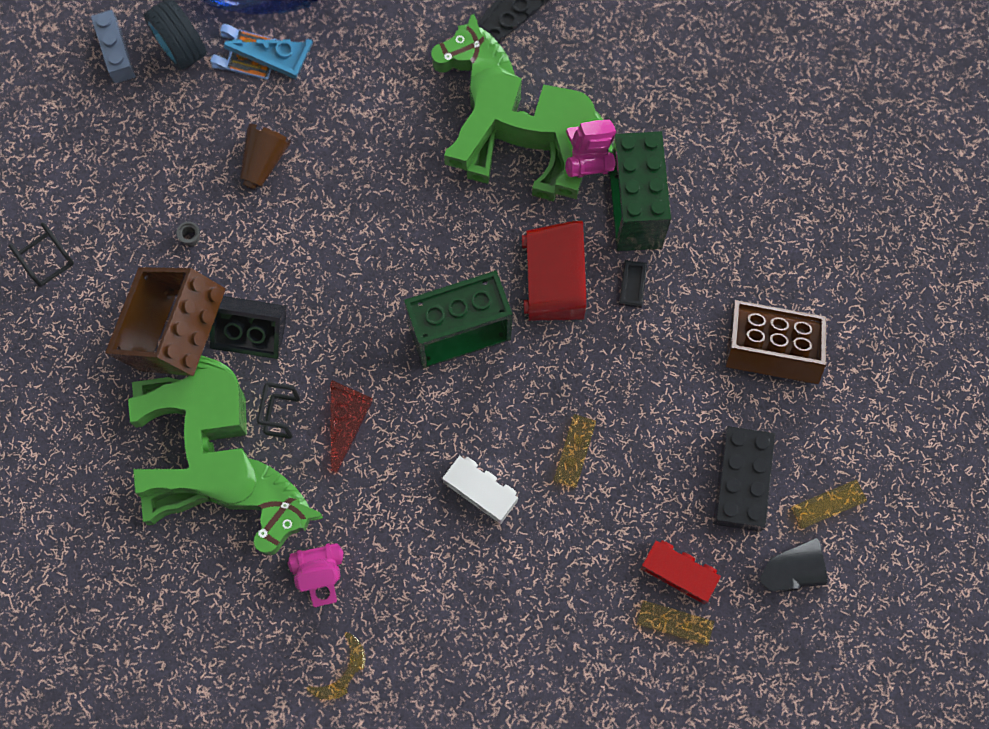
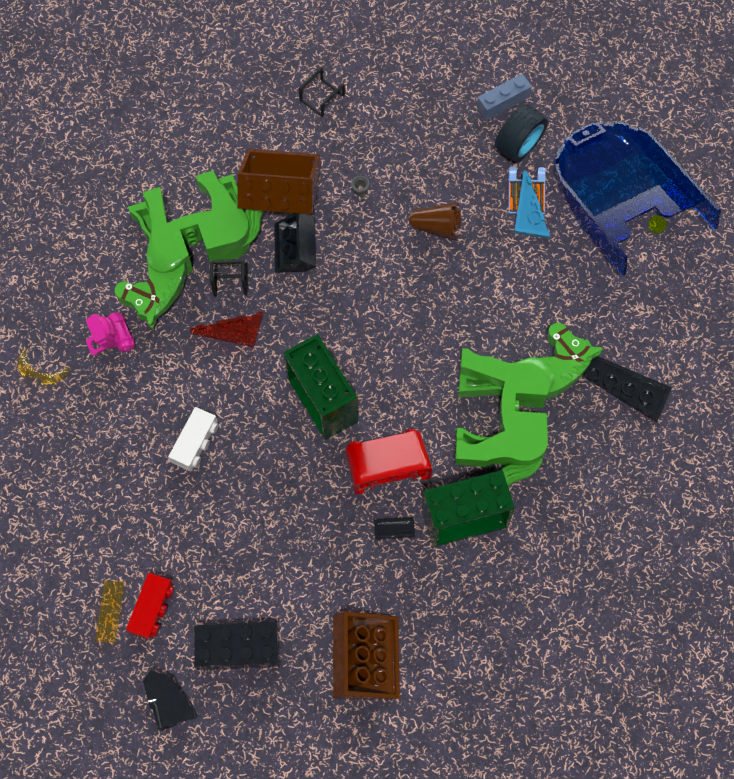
camera: 80 degrees right, 5 degrees down
clear yellow tile [553,414,596,488] -> none
dark pink piece [565,119,616,178] -> none
clear yellow tile [791,479,867,530] -> none

